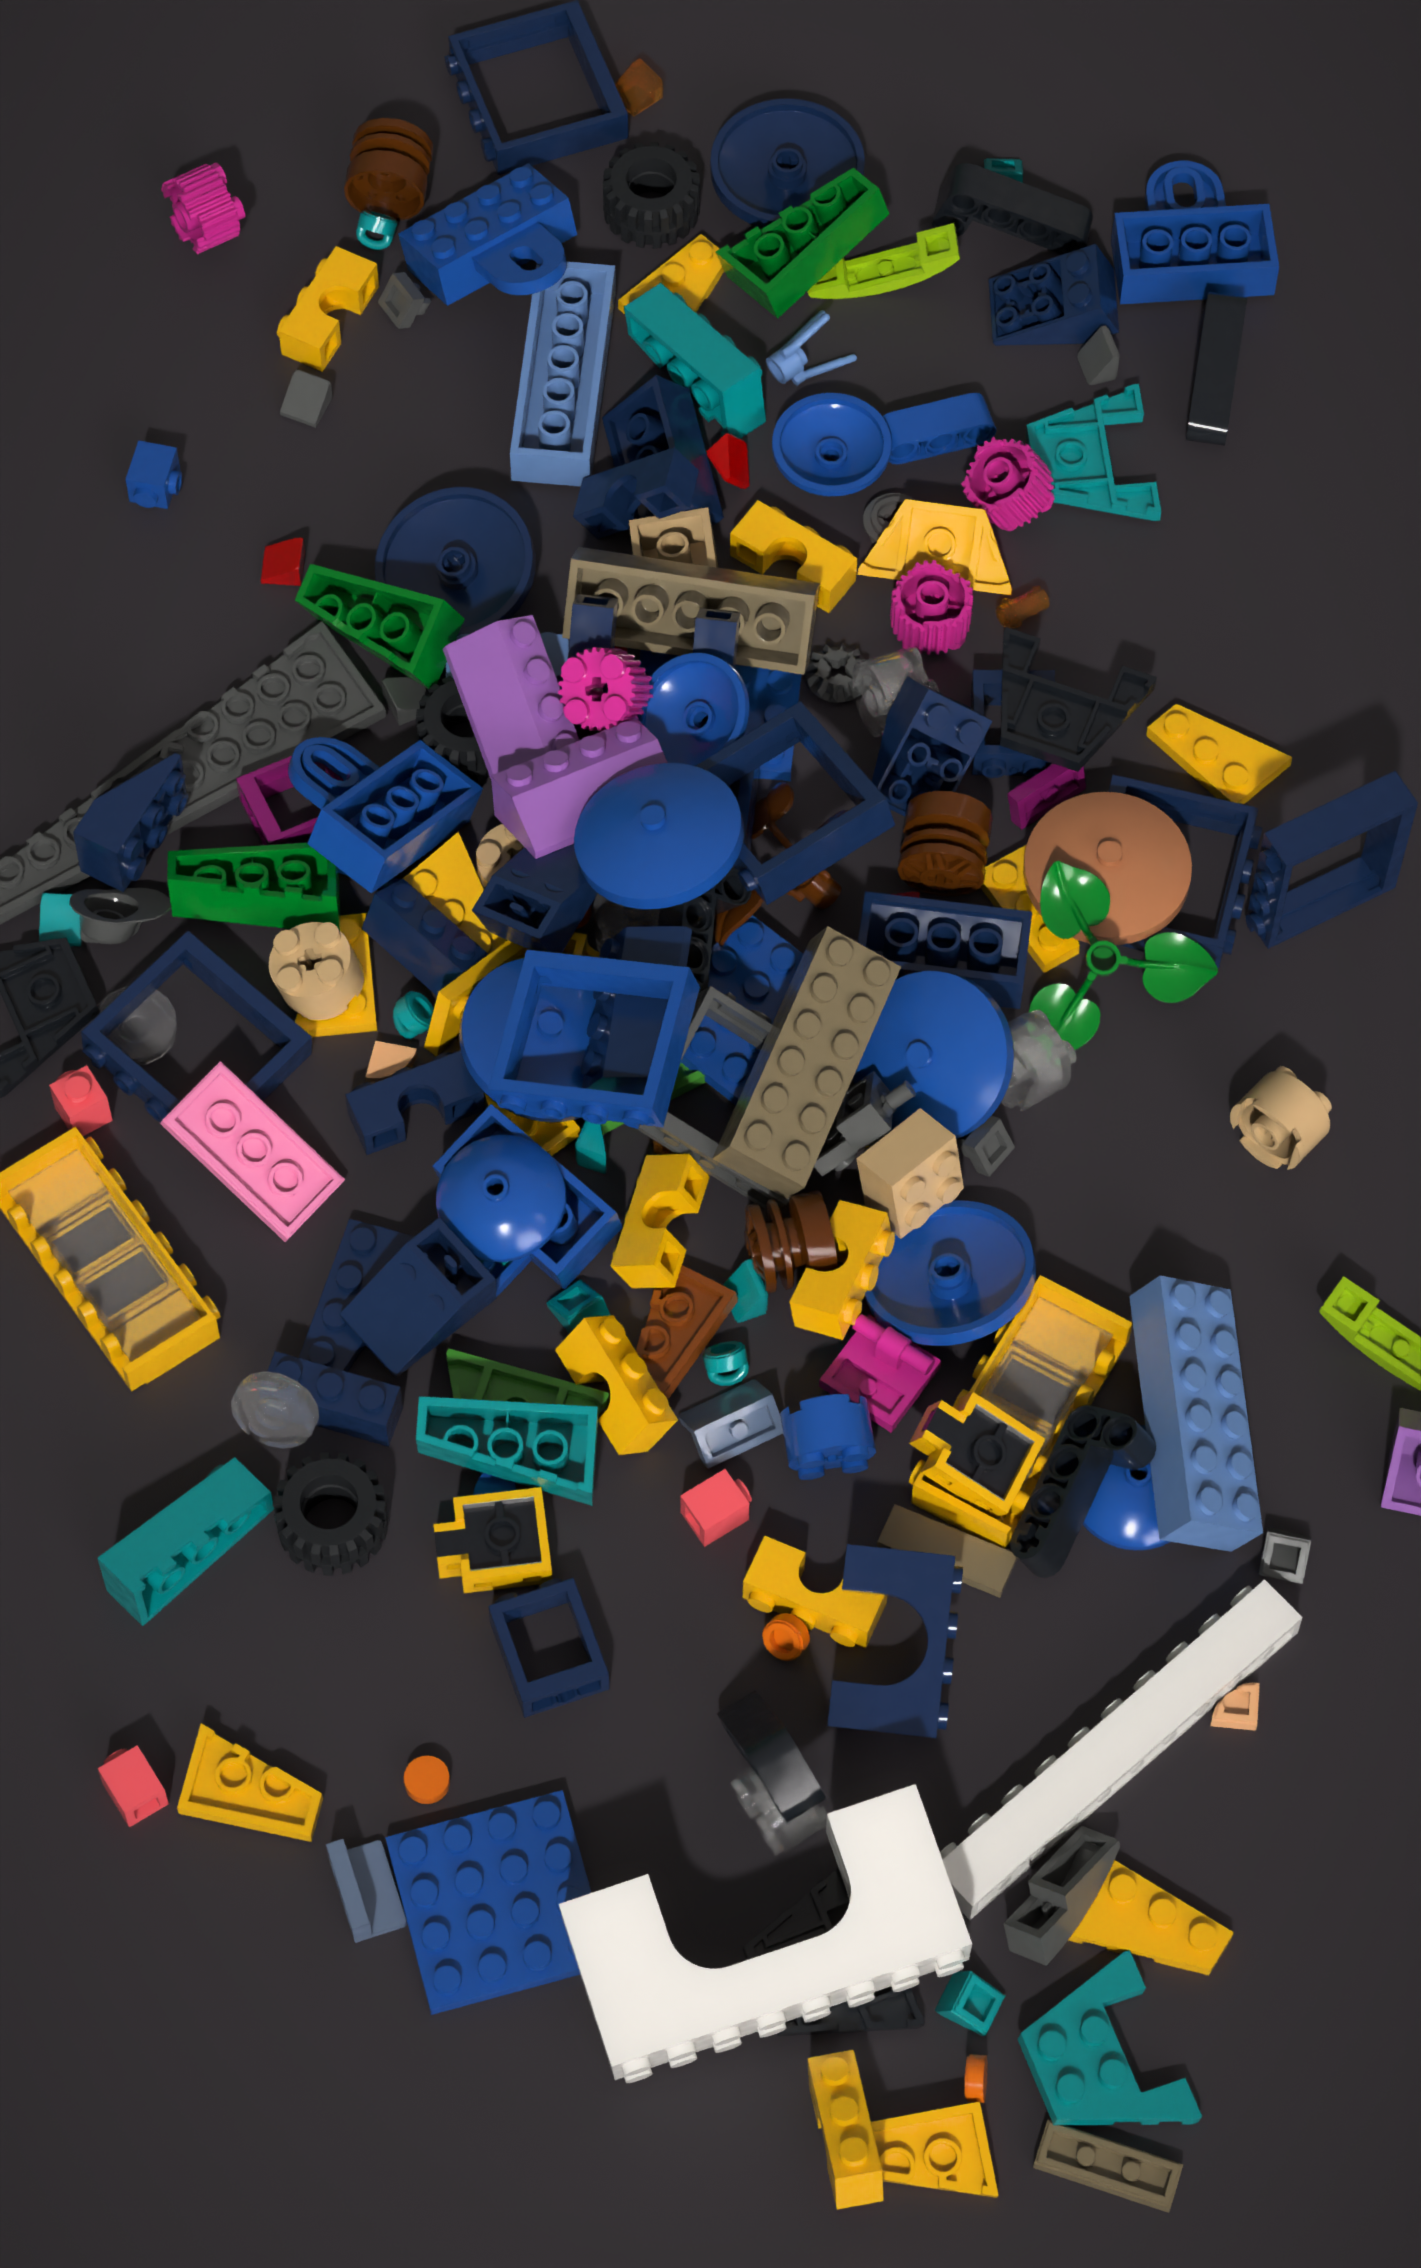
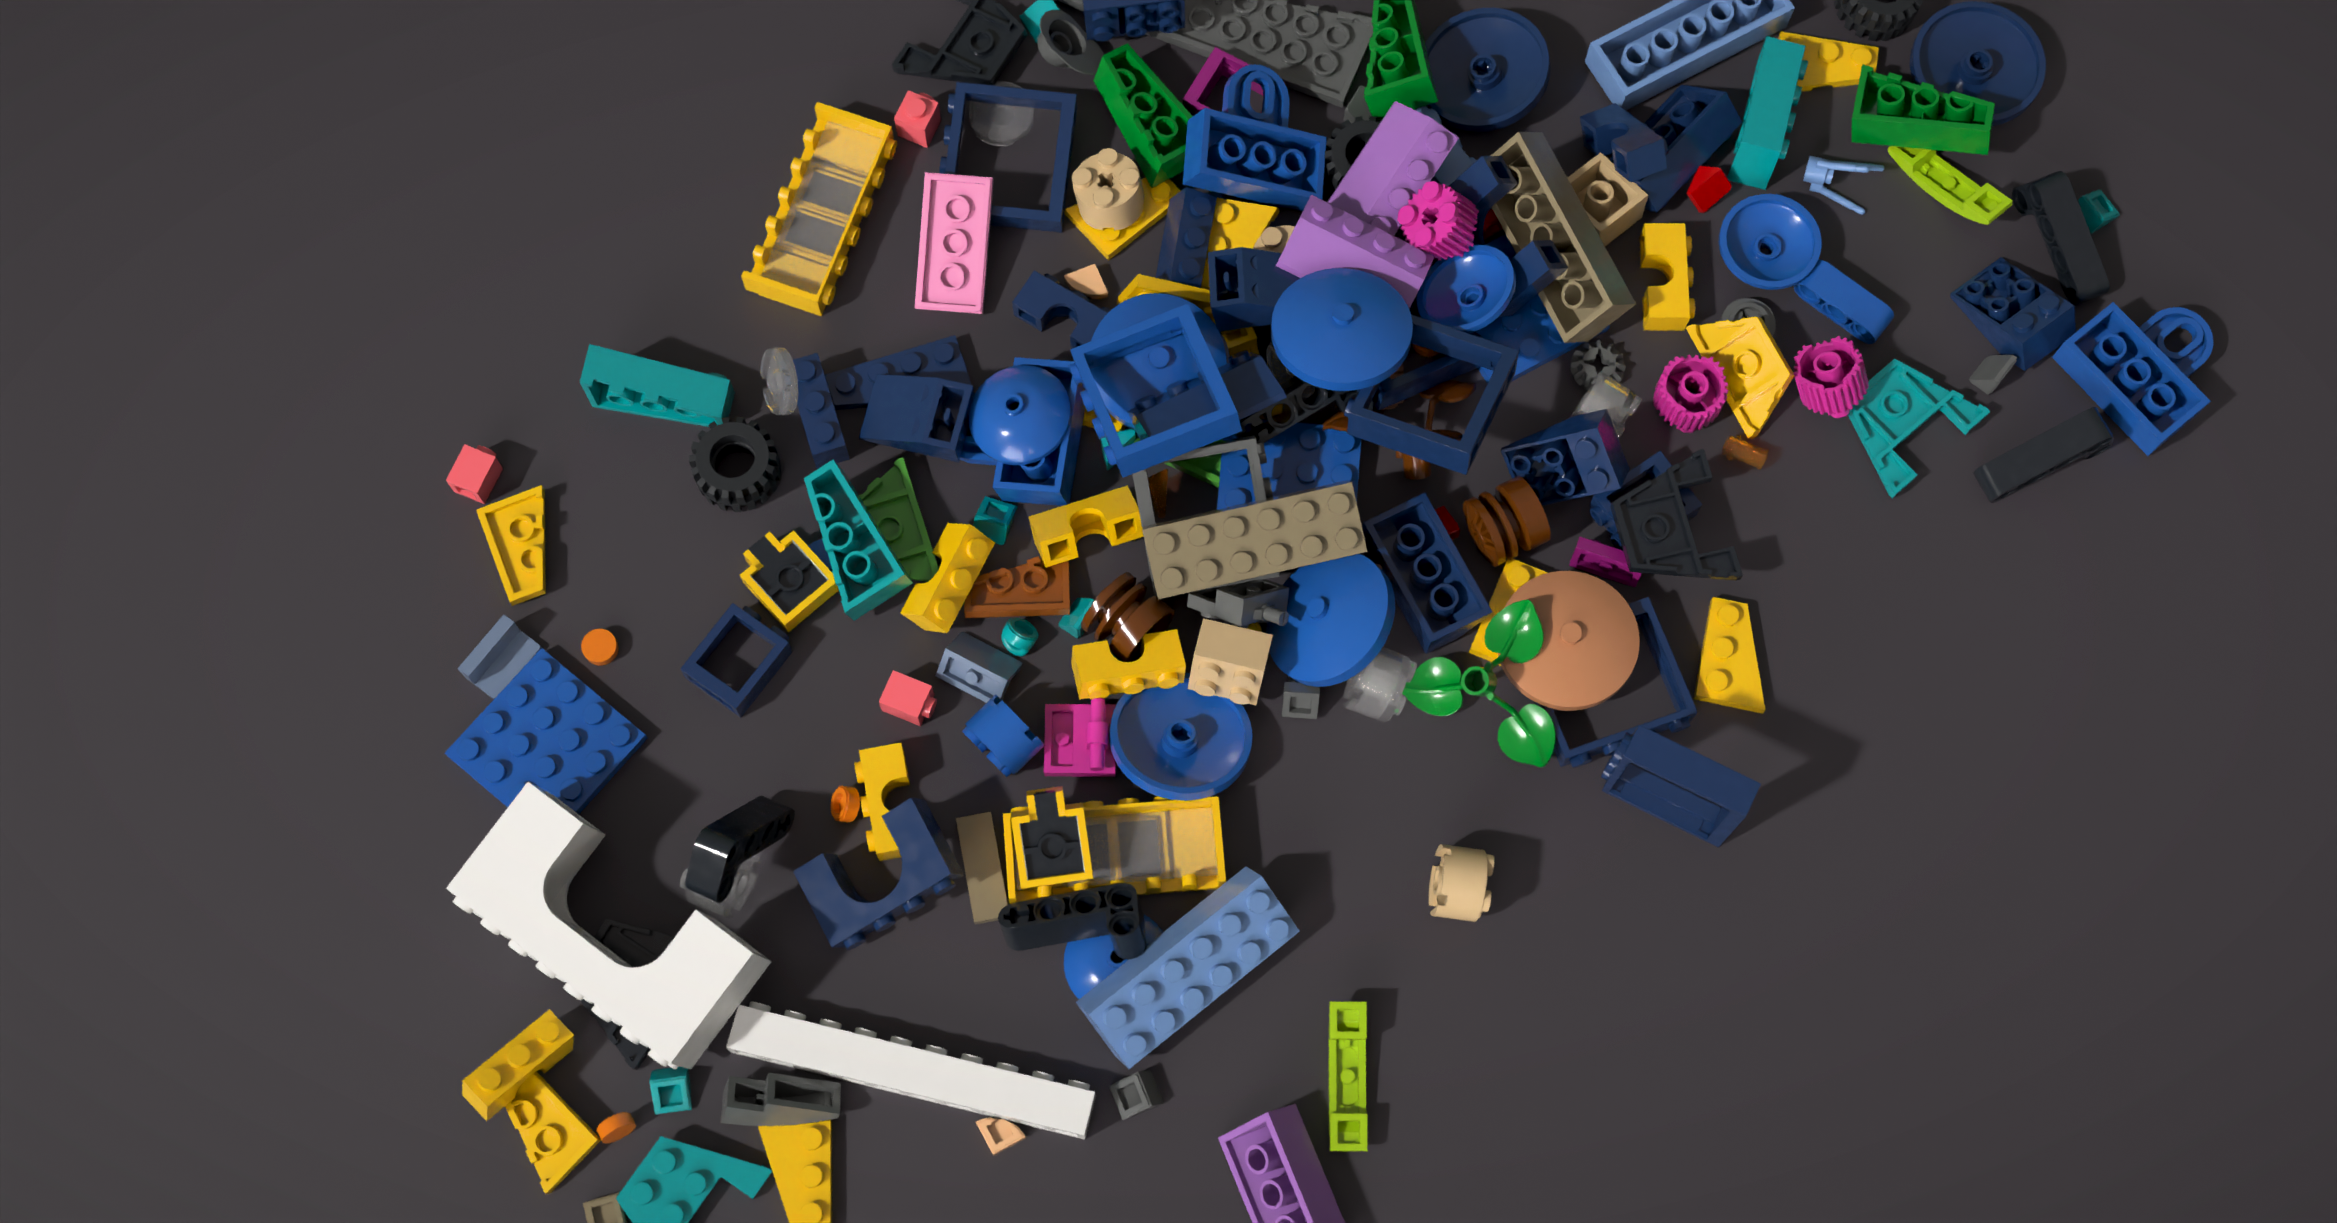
camera: 55 degrees right, 10 degrees up
teal tile [393,991,434,1039] -> none

